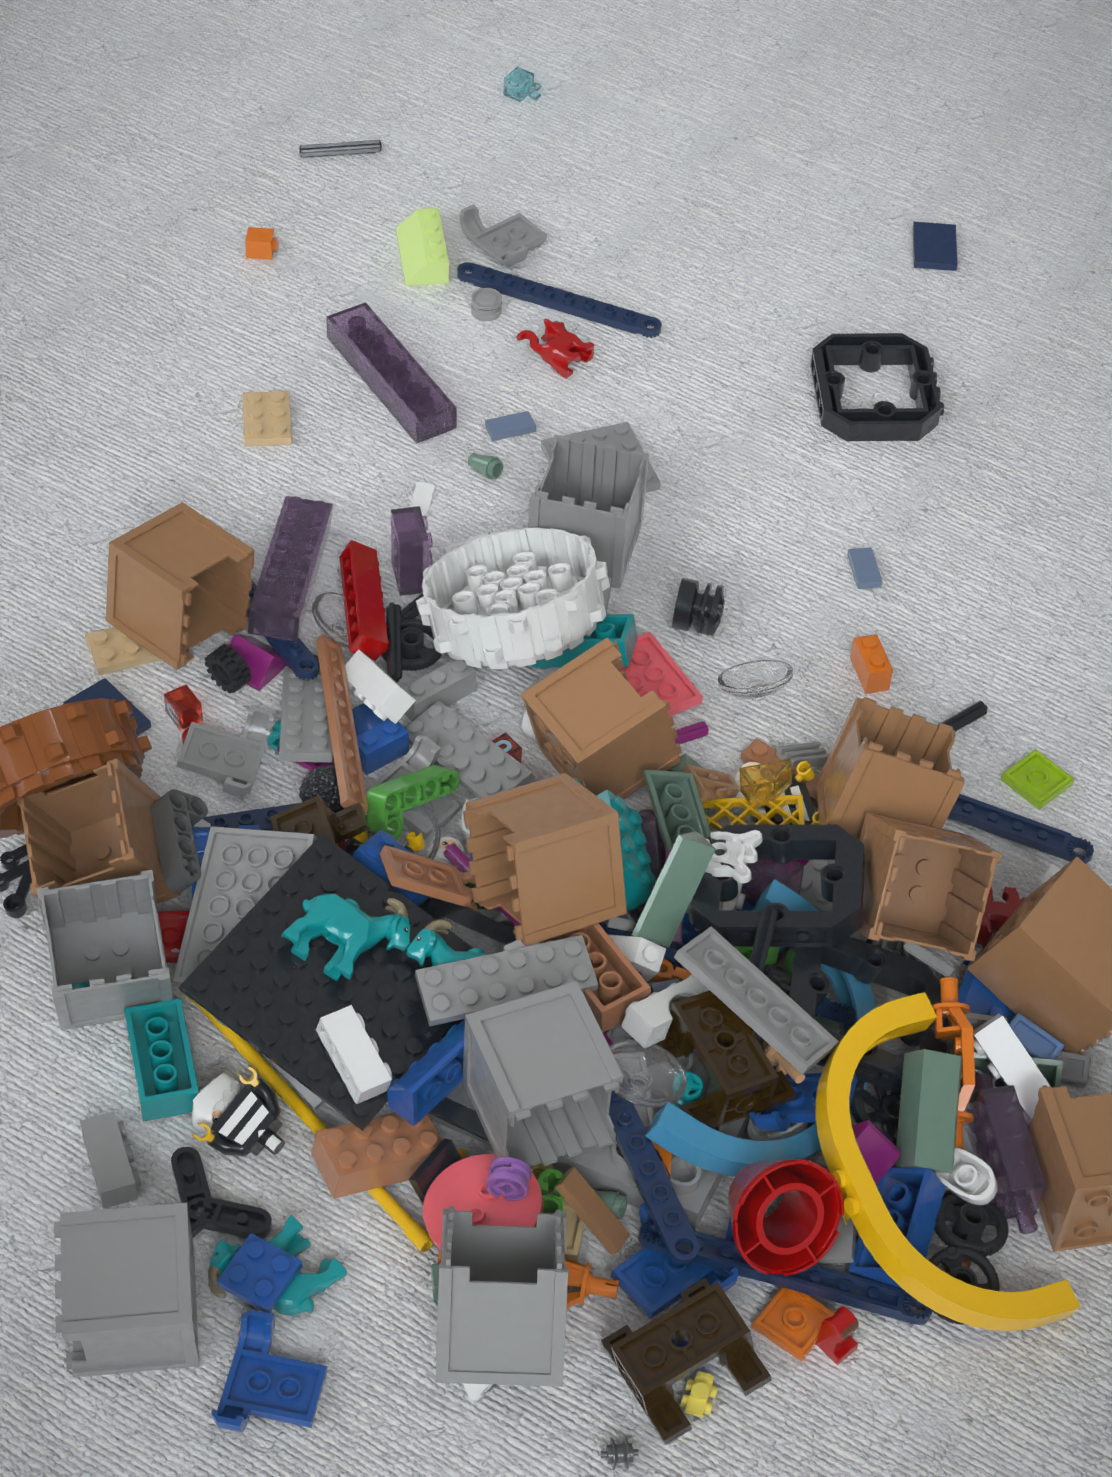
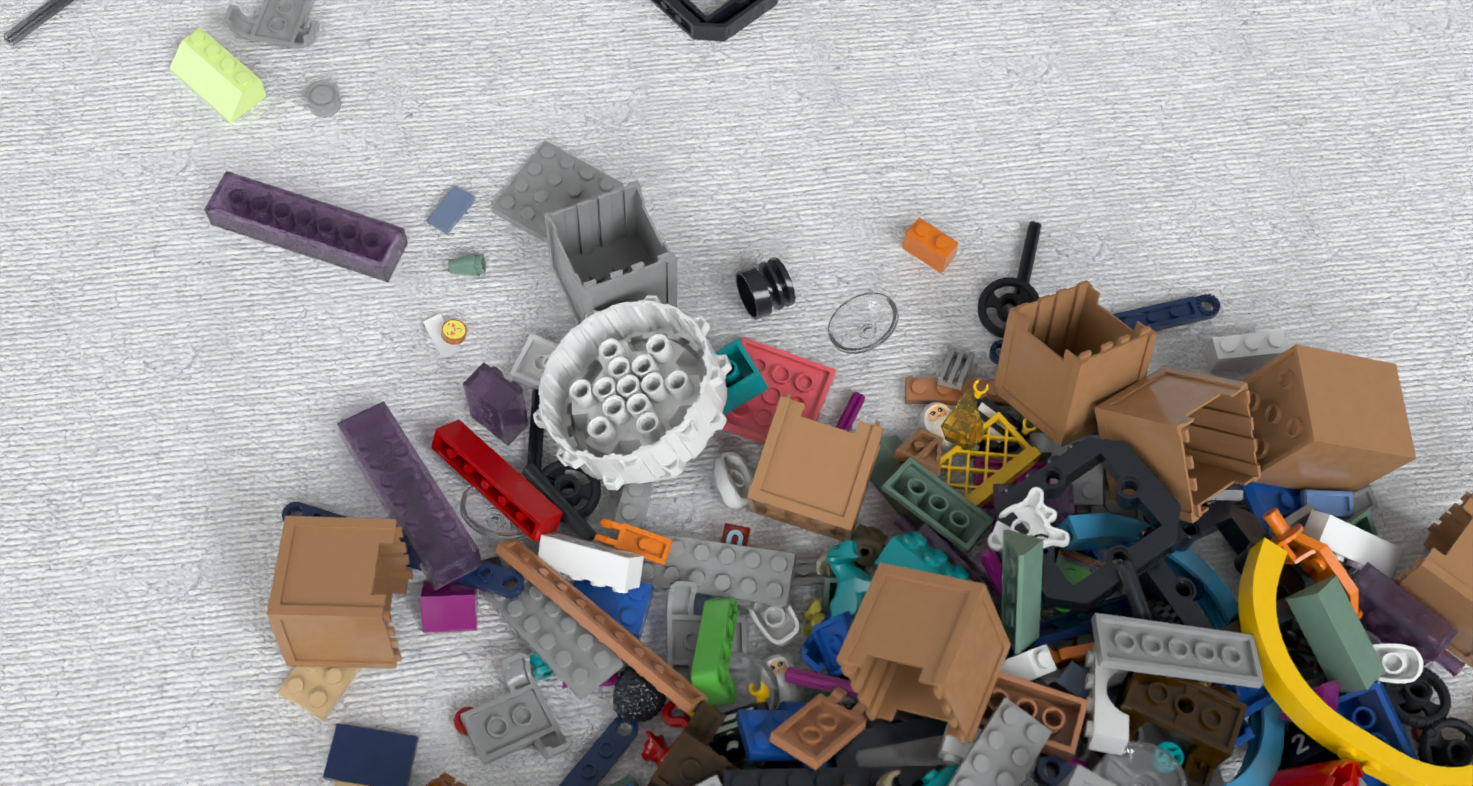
camera: 40 degrees left, 15 degrees up
clear red brick [164,684,203,731] -> none
black tyre [205,644,251,694] -> none
tan plate [243,391,292,446] -> none
orange brick [245,227,278,260] -> none
dark blue plate [457,262,662,338] -> none
red animal [516,318,594,379] -> none
sand blue tile [847,547,882,589] -> none
lime tile [1001,749,1074,810] -> none
none -> tile [441,319,467,345]
none -> orange hinge [594,518,673,566]

